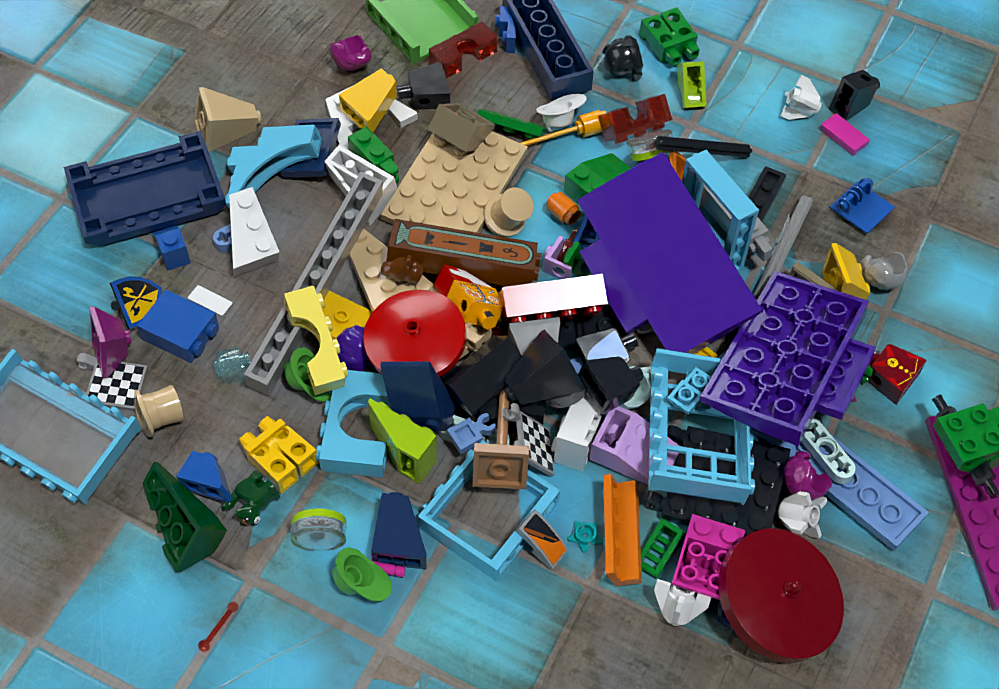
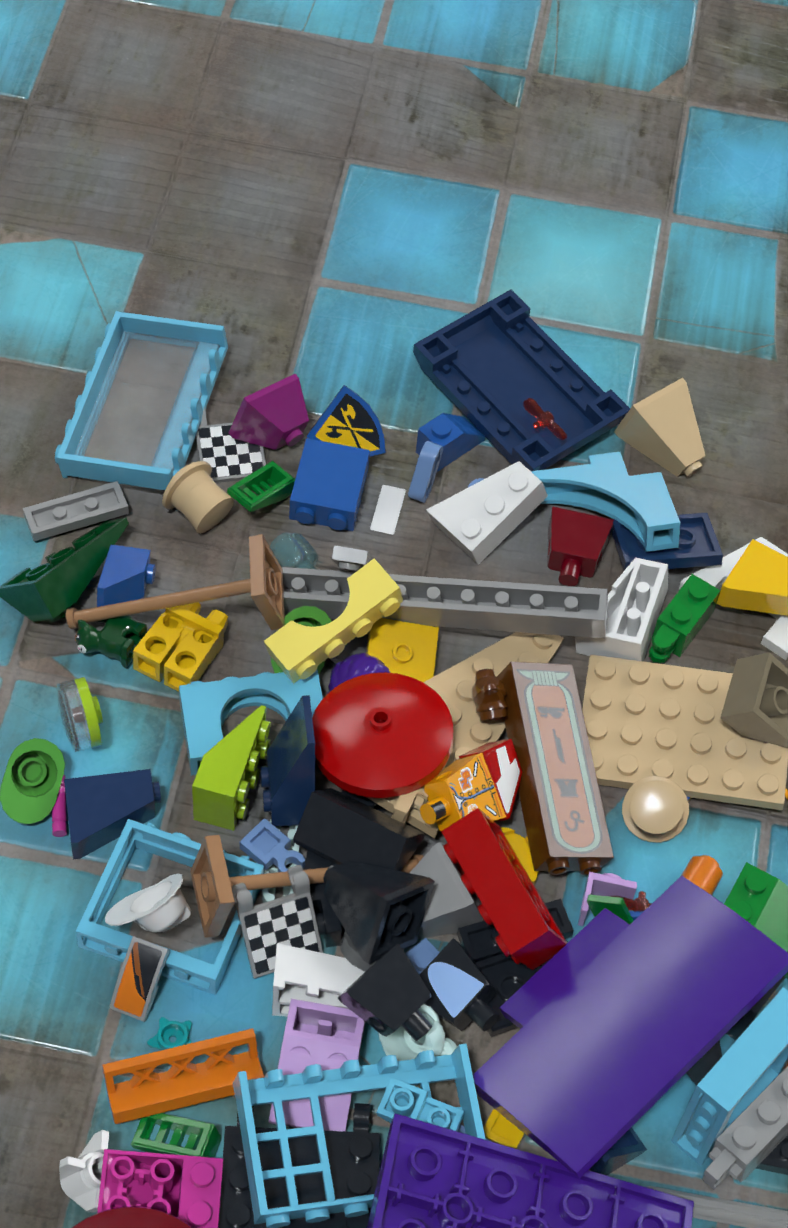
camera: 70 degrees right, 0 degrees up
none -> light grey plate [23,481,129,541]
none -> medium nougat tile [66,534,285,630]
none -> white piece [105,873,191,933]
none -> green slope [227,461,295,512]
none -> plate [332,546,372,572]
none -> medium blue beam [408,441,443,503]
none -> clear red piece [523,398,567,440]
none -> dark red torso [547,507,614,586]

